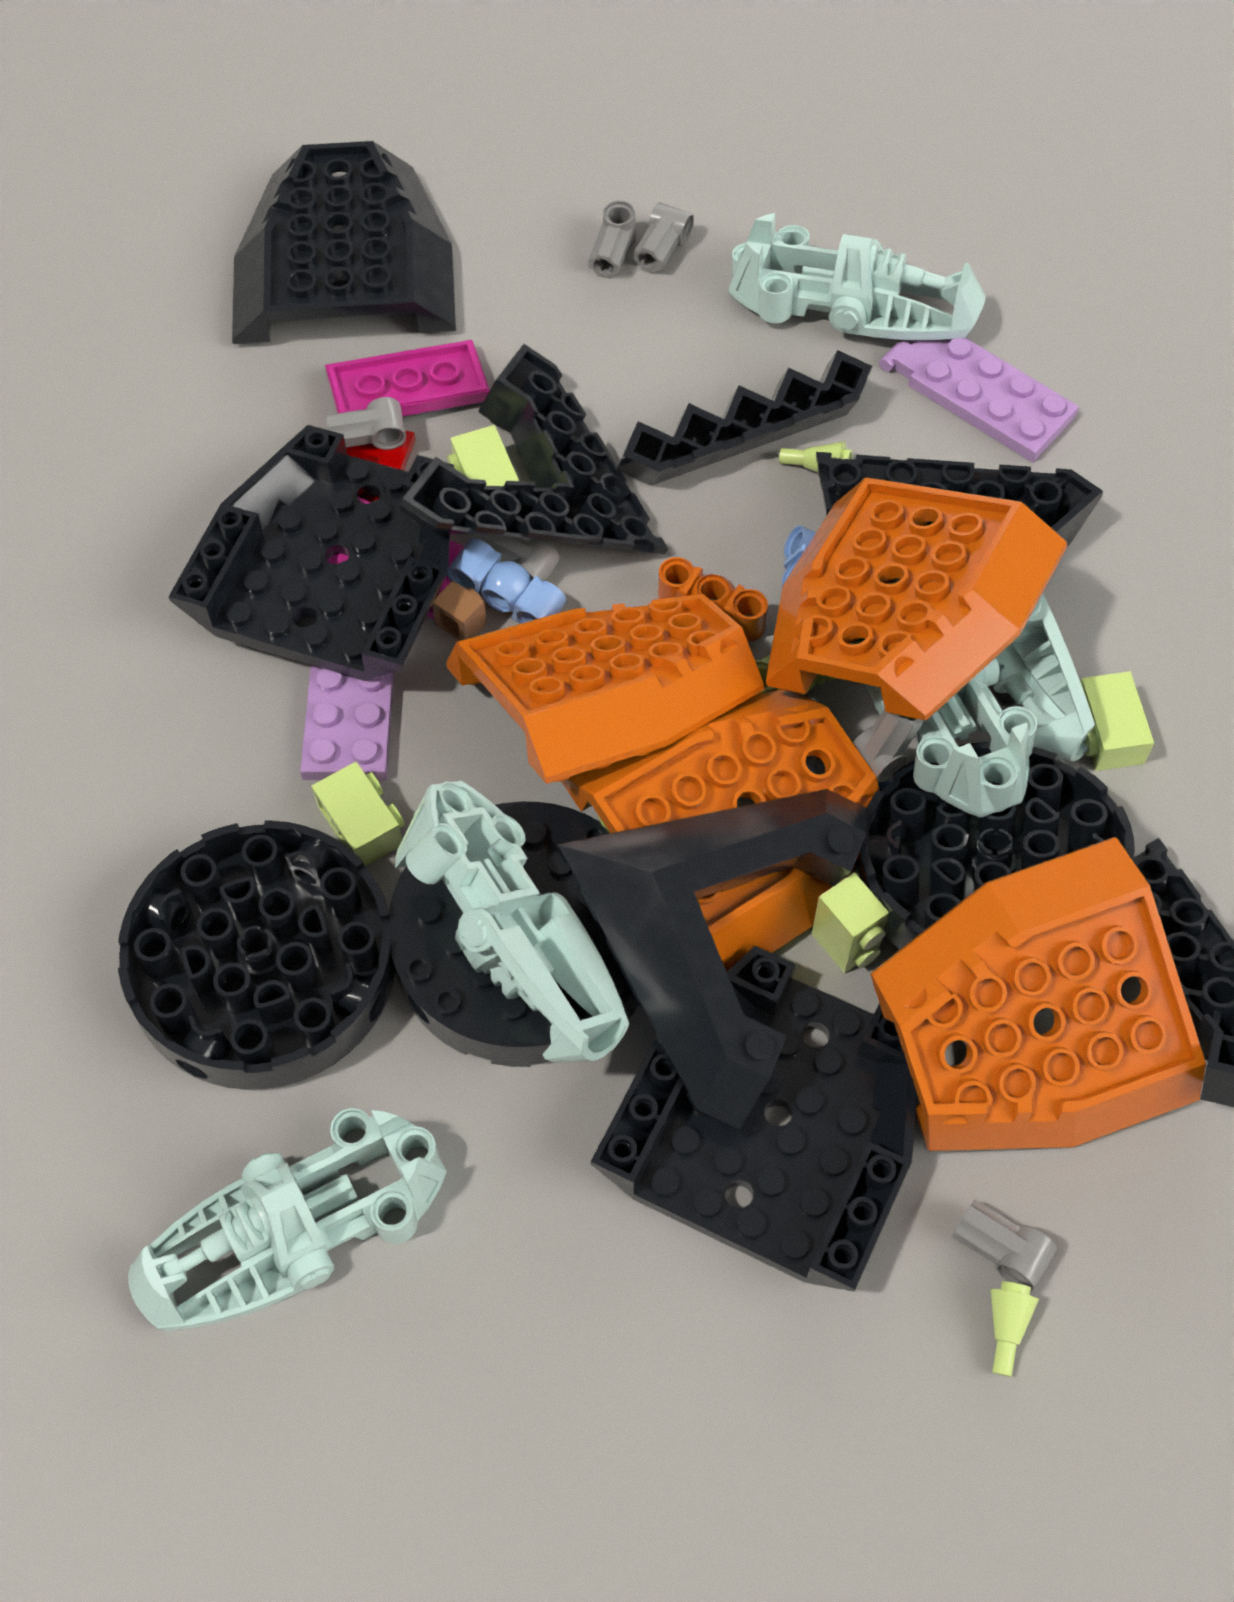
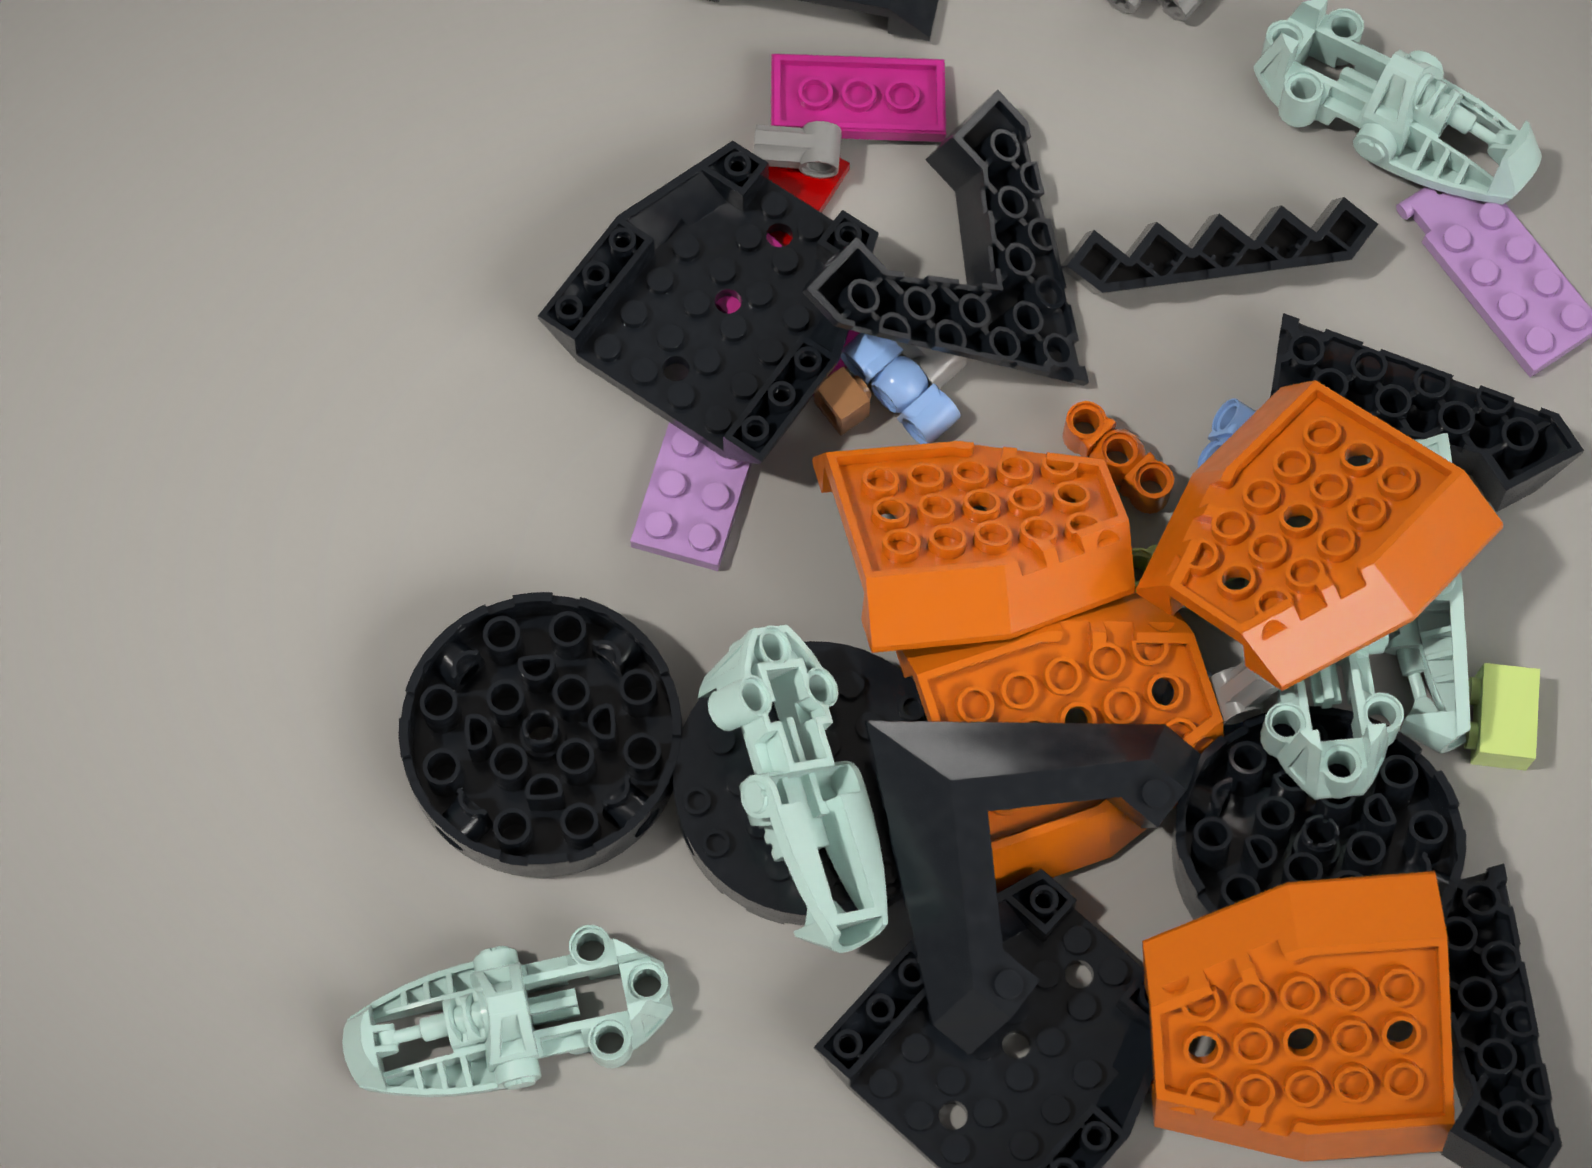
camera: 15 degrees right, 10 degrees up
yellowish green brick [311,761,405,866] -> none
yellowish green brick [447,425,519,486] -> none
yellowish green cone [779,441,853,473] -> none
yellowish green brick [812,872,889,973] -> none

